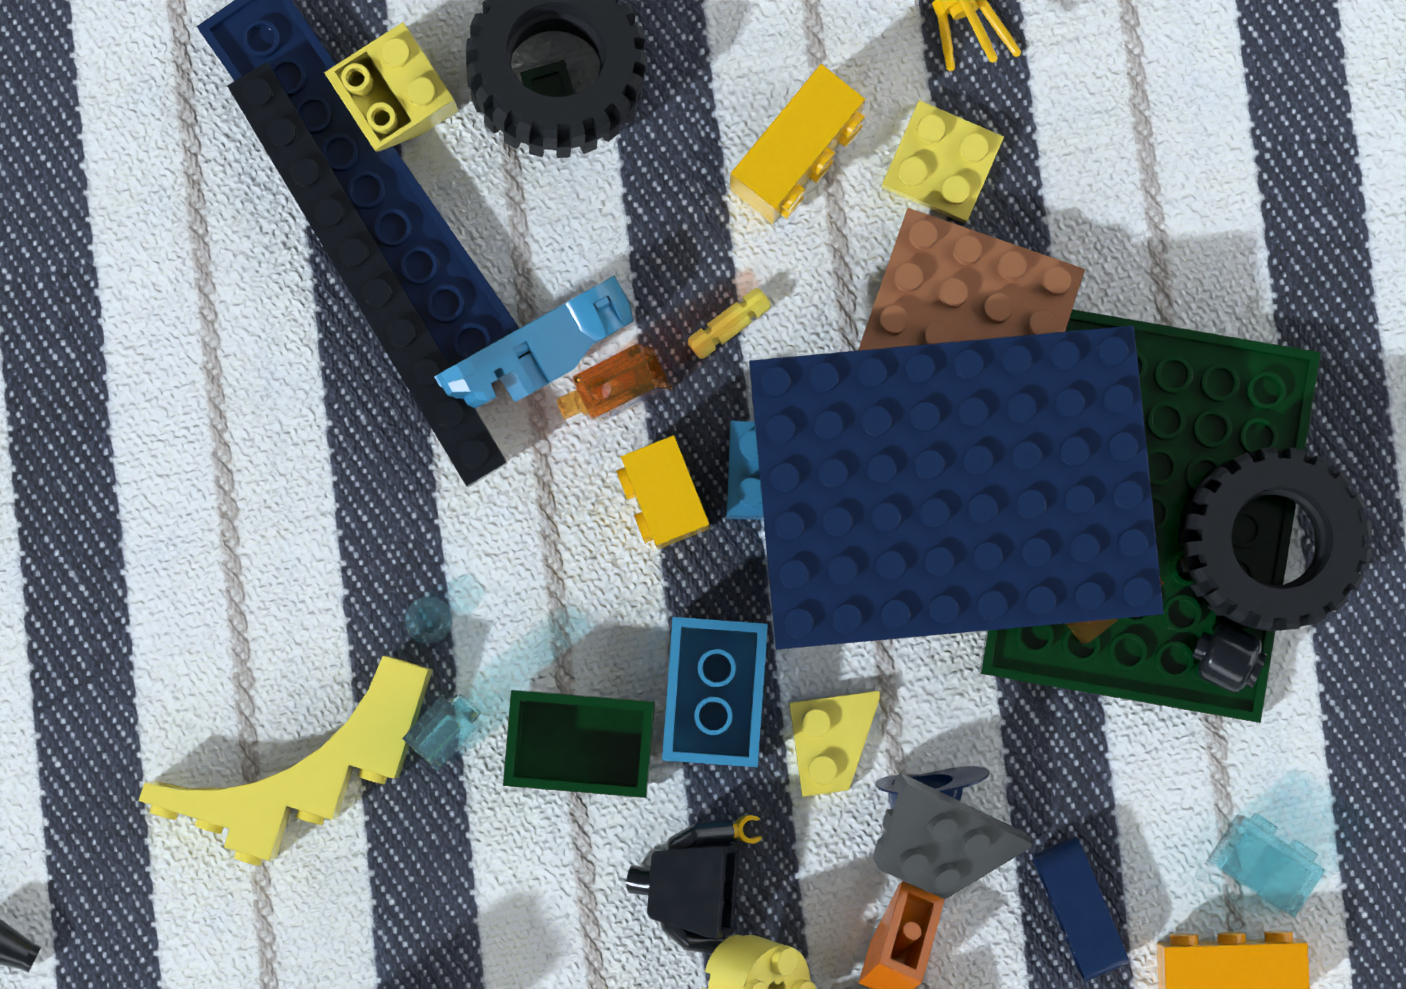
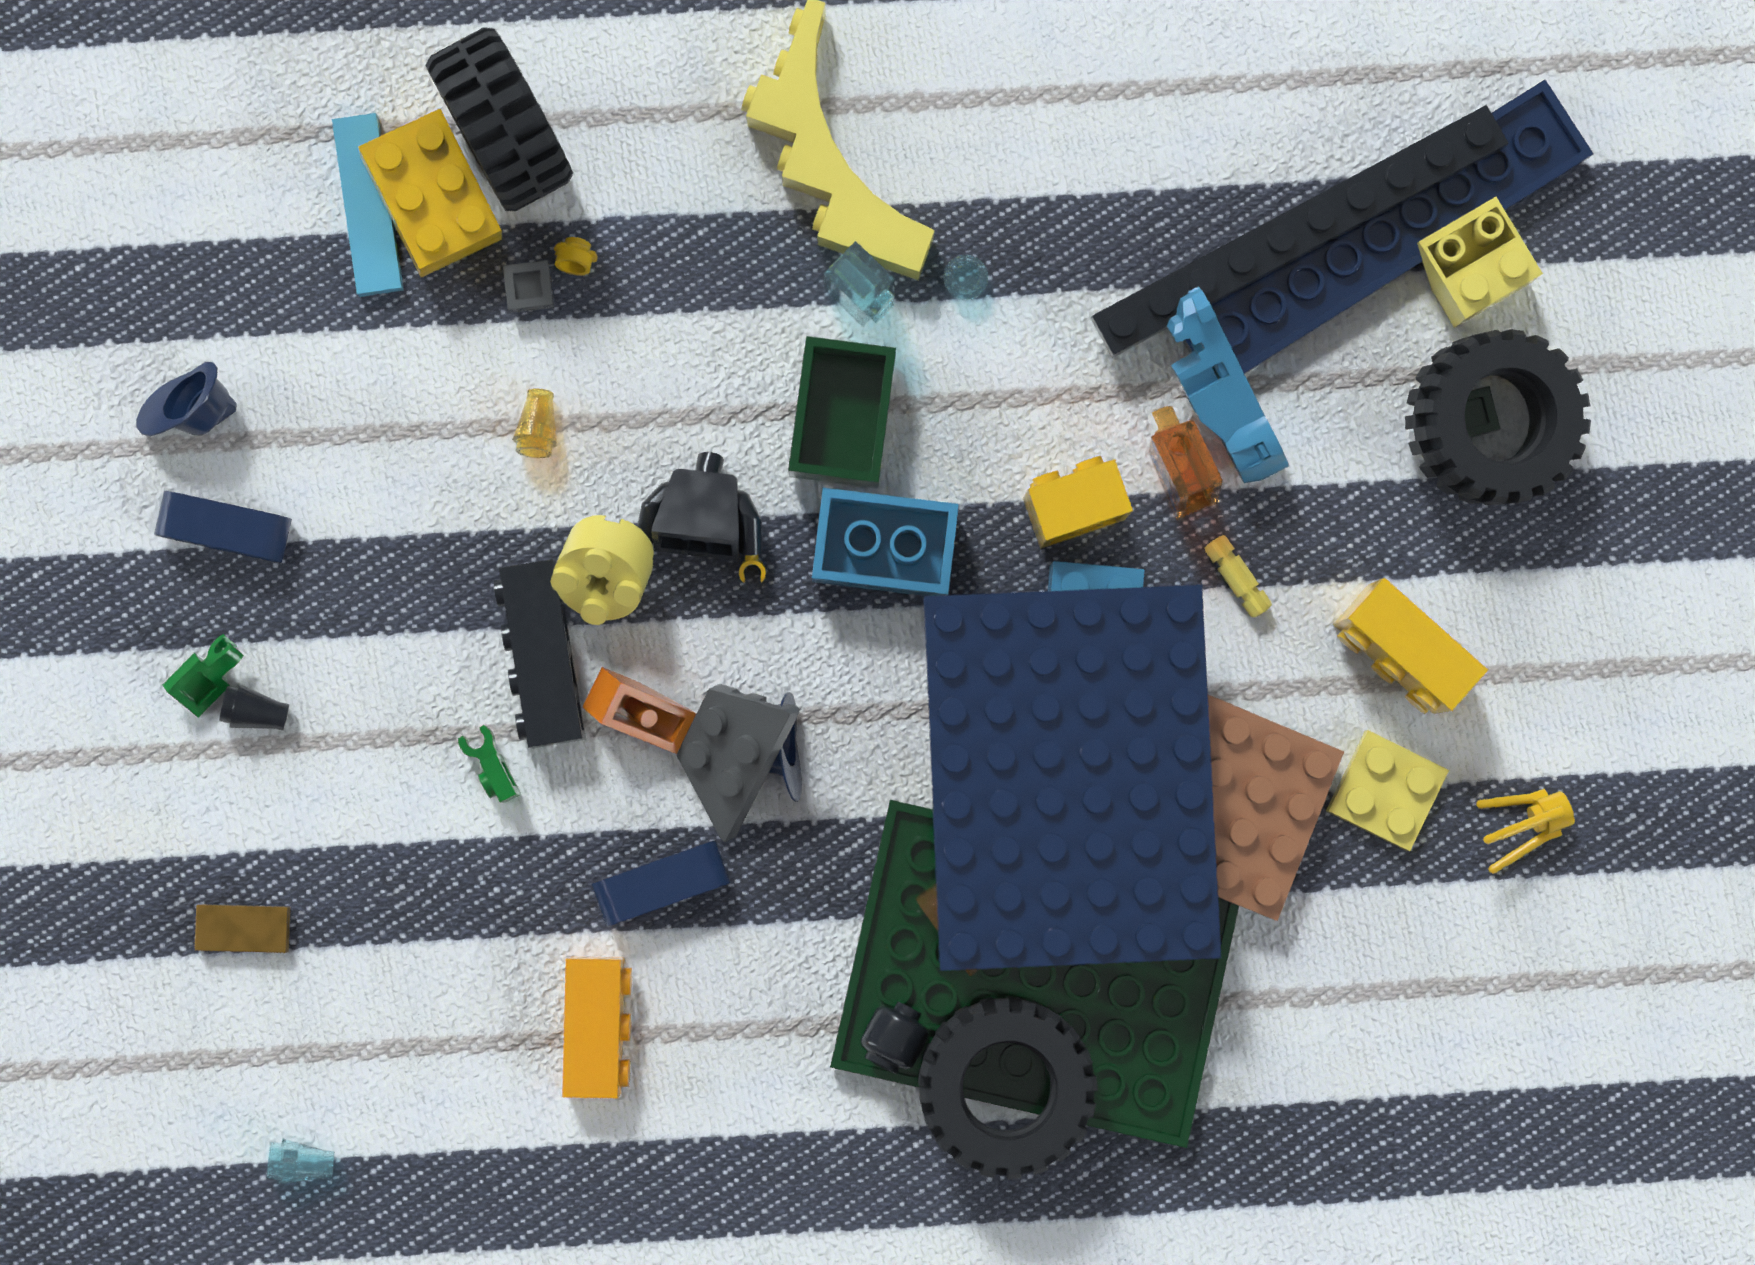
camera: 85 degrees right, 0 degrees up
light yellow wing [789,691,880,797] -> none
clear light blue brick [1206,813,1326,918] -> none

